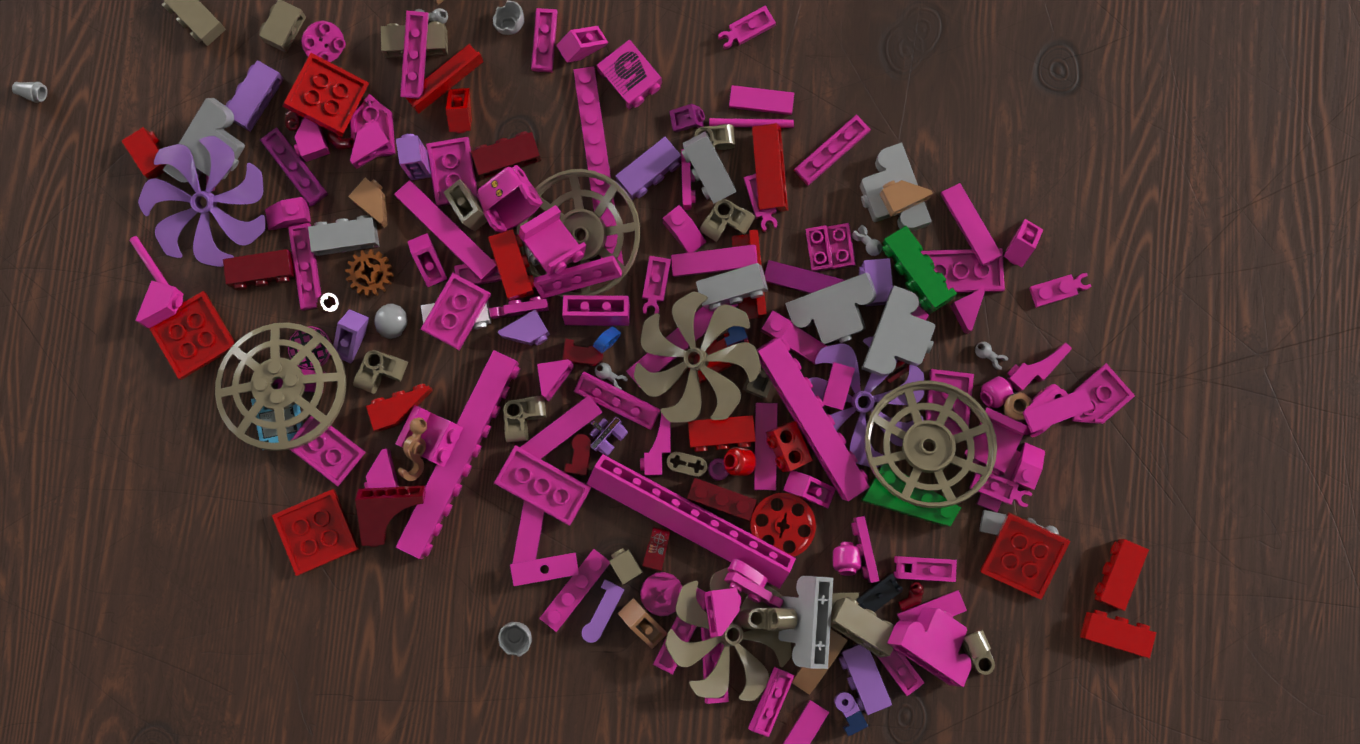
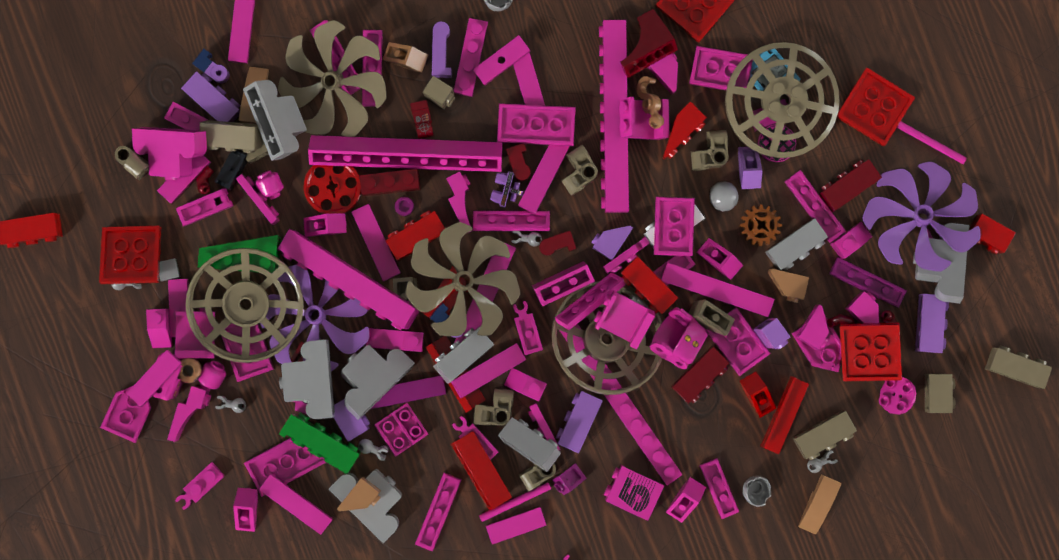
camera: 155 degrees right, 5 degrees up
dark pink slope [135,281,184,328] -> none
bush [316,293,339,314] -> none
dark pink tile [400,10,429,99] -> none
dark pink slope [537,359,574,402] -> none
blue beam [593,326,621,353] -> none
dark pink tile [640,572,682,616] -> none
dark tan beam [667,452,707,477] -> none
dark pink slope [705,588,741,638] -> none
red head [723,447,756,476] -> none
dark pink plate [724,572,784,608] -> none
dark pink beam [728,559,768,588] -> none
dark tan piece [738,608,797,631] -> none
dark pink tile [748,667,795,737] -> none
red brick [766,421,813,472] -> none
dark pink tile [822,362,855,410] -> none
dark pink slope [950,289,985,334] -> none
dark pink plate [969,473,1032,507] -> none
red brick [1094,539,1149,611] -> none

